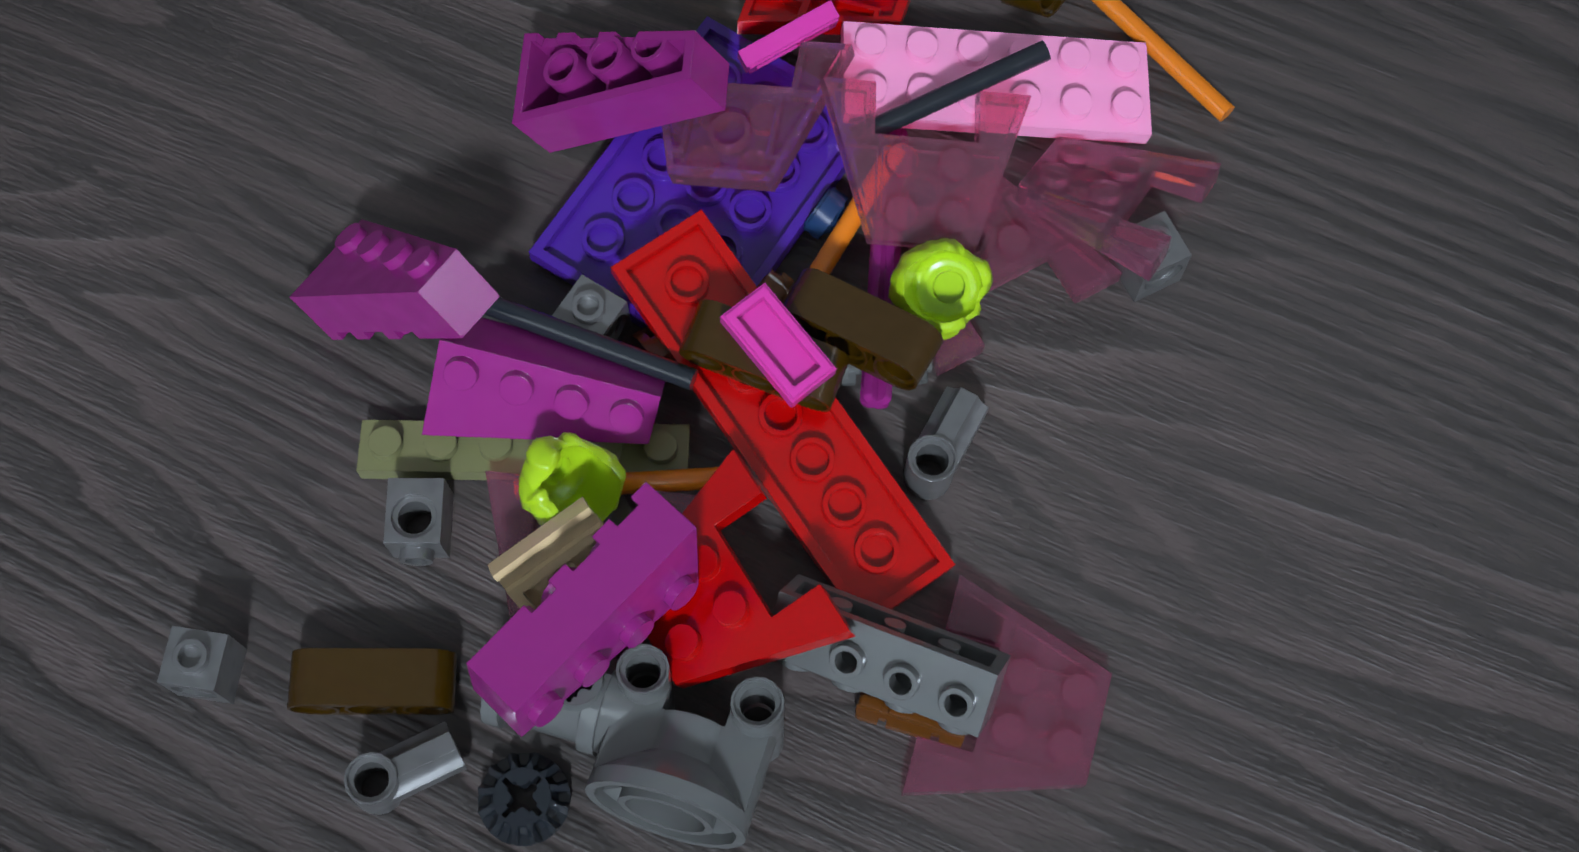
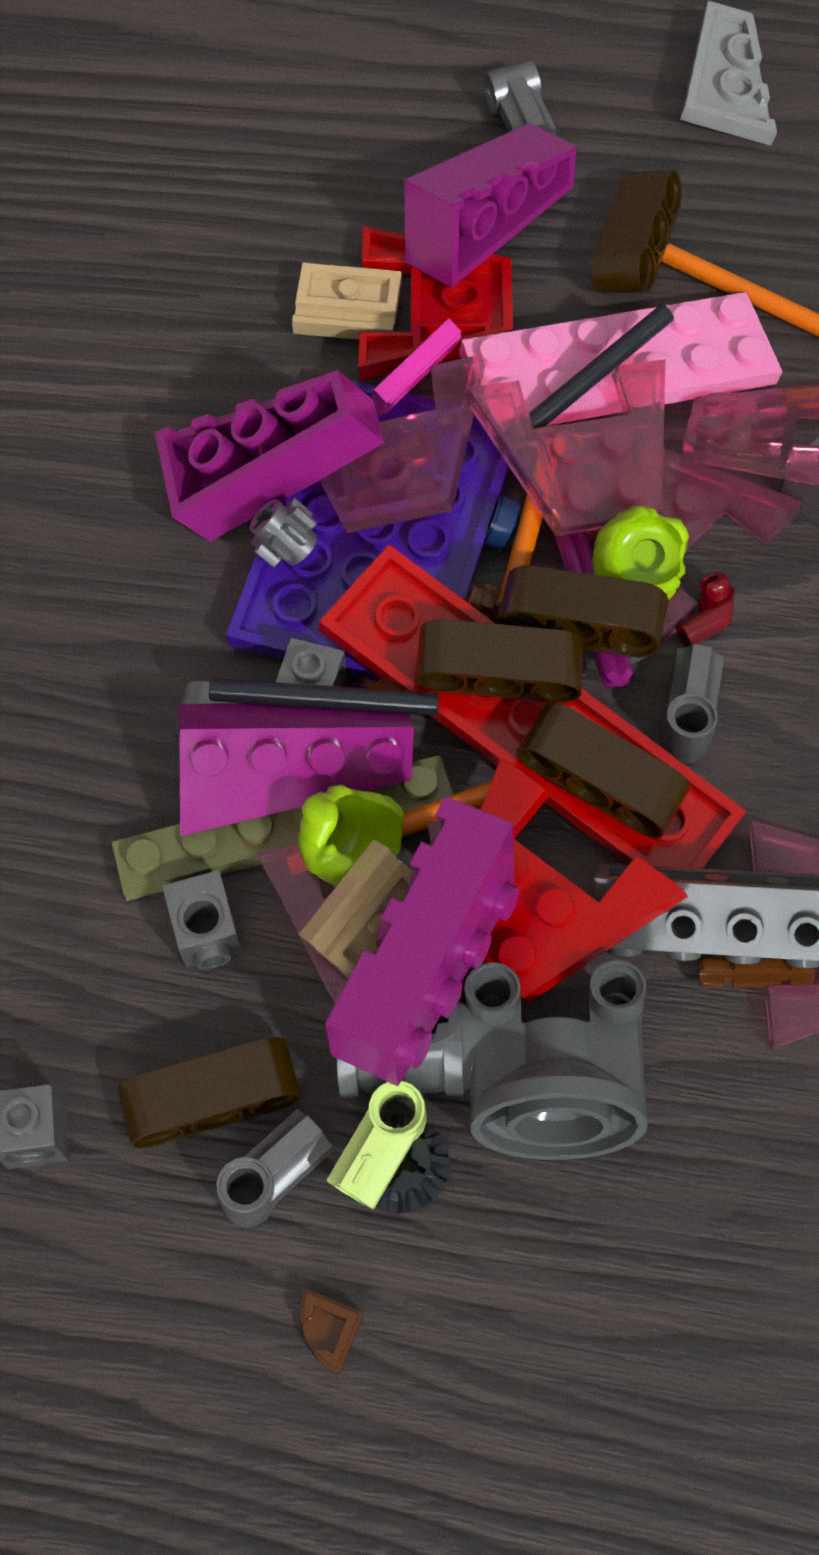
camera: 15 degrees left, 5 degrees down
magenta wedge [289,219,500,340] -> none
dark pink tile [720,283,837,408] -> none
none -> flat silver gear [250,497,317,567]
none -> yellowish green piece [326,1081,427,1210]
none -> dark brown beam [516,702,690,838]
none -> dark red arm [675,572,735,648]

